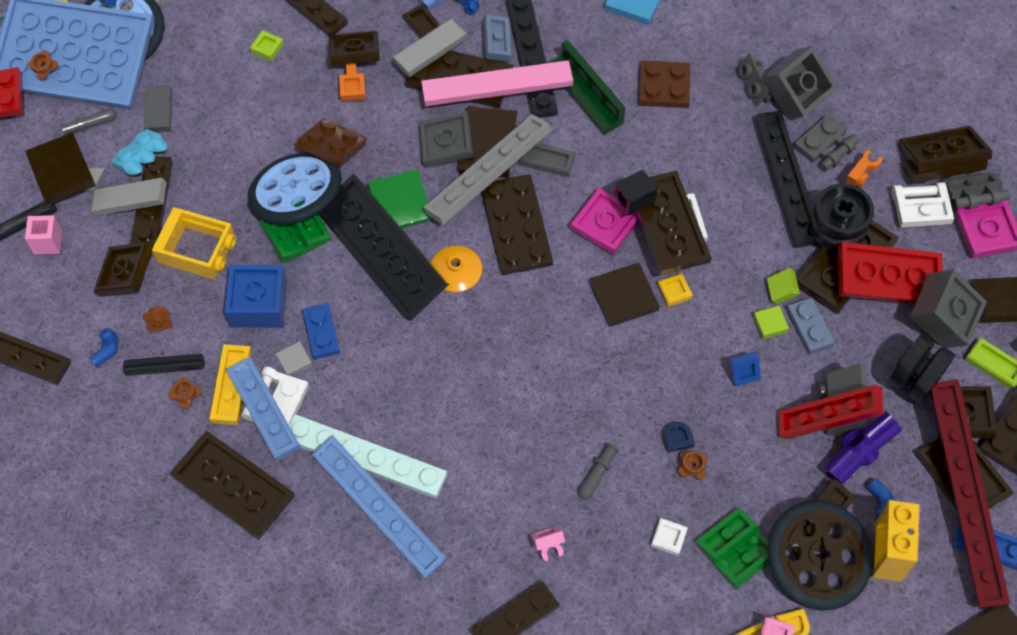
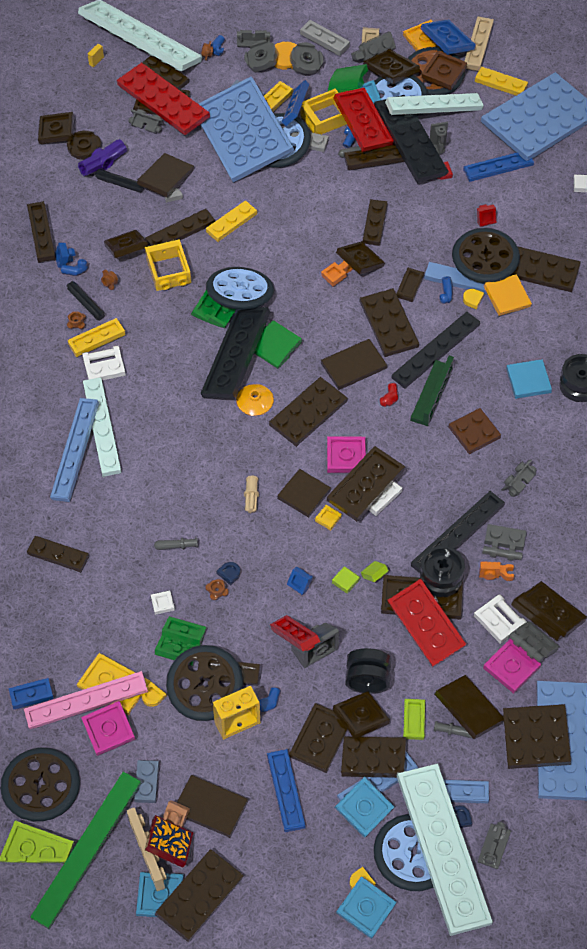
camera: 55 degrees right, 5 degrees down
bright pink brick [25,215,63,255] -> none
dark orange plate [28,51,59,79] -> none
dark grey piece [60,109,117,135] -> none
light grey tile [91,178,167,216] -> none
medium azure plate [110,129,167,175] -> none
dark grey tile [144,85,172,132] -> none
dark brown plate [170,432,295,540] -> none
blue container [224,265,287,328] -> none
medium blue tile [226,357,301,461] -> none
lime tile [250,30,284,62] -> none
light grey tile [275,341,313,377] -> none
reddish brown plate [297,118,367,167] -> none
blue plate [302,303,340,360] -> none
light grey tile [393,19,467,77] -> none
dark grey tile [419,111,474,168] -> none
bright pink tile [421,61,573,106] -> none
light grey plate [423,114,551,225] -> none
sand blue plate [483,14,511,62] -> none
dark grey tile [520,143,576,177] -> none
bright pink tile [530,526,565,561] -> none
black brick [614,169,658,216] -> none
dark grey brick [762,46,838,119] -> none
sand blue plate [786,297,835,355] -> none
dark purple piece [823,411,902,485] -> none
dark grey container [910,269,987,348] -> none
dark red plate [930,379,1010,609] -> none
none -> blue tile [55,243,76,268]
none -> yellow plate [206,200,257,242]
none -> tan axle [244,476,259,513]
none -> red arm [380,383,398,407]

